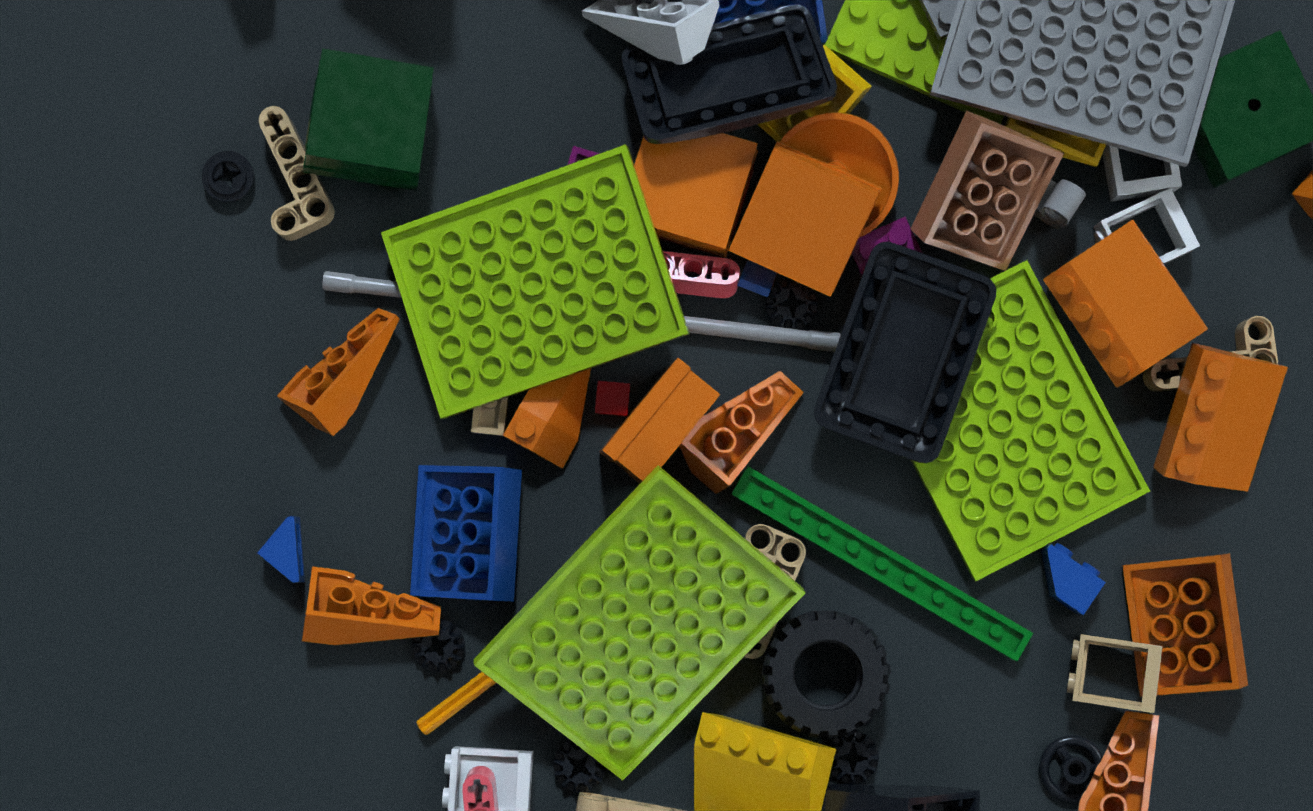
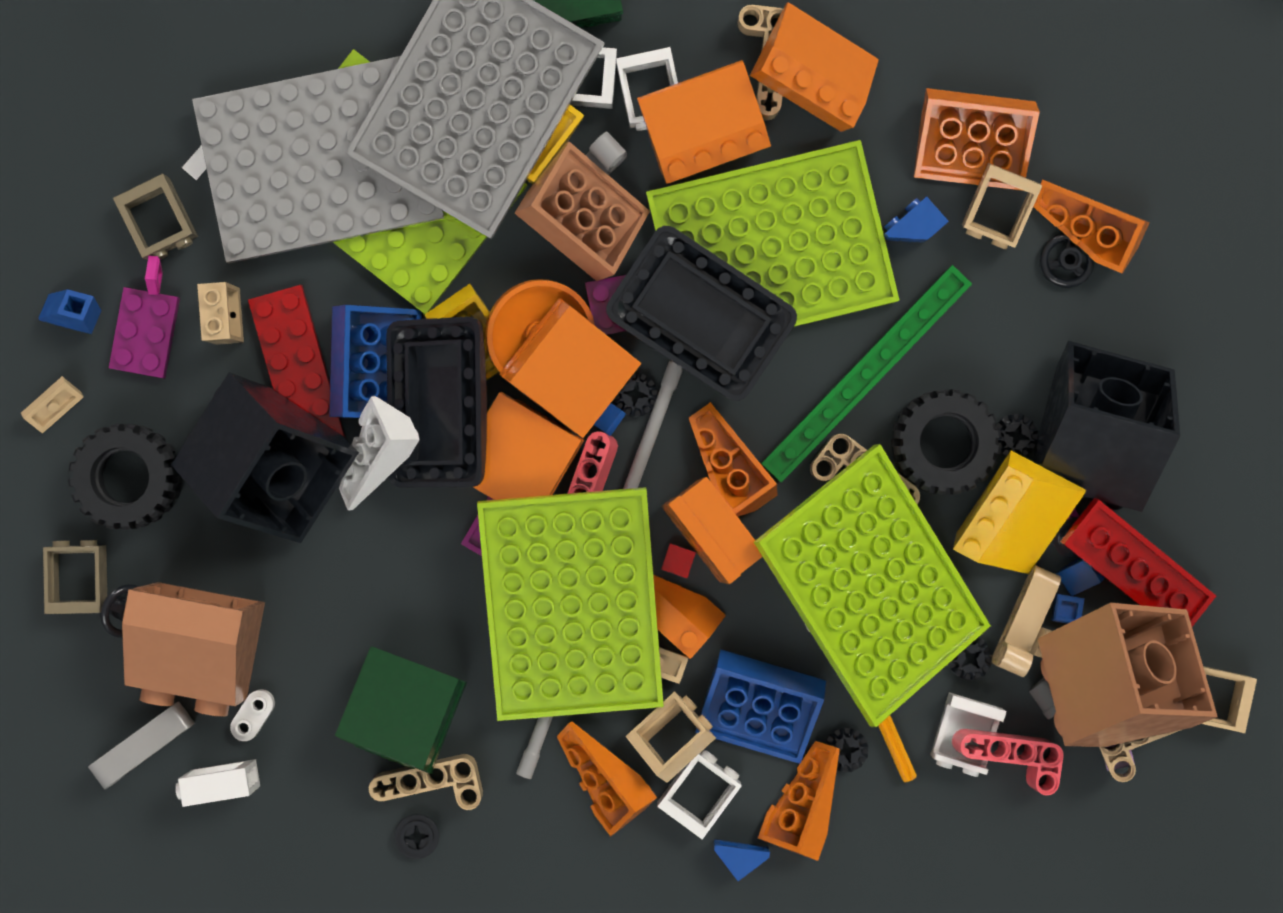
camera: 75 degrees left, 5 degrees up
none -> tan window [626,692,716,783]
none -> white window [657,750,742,839]

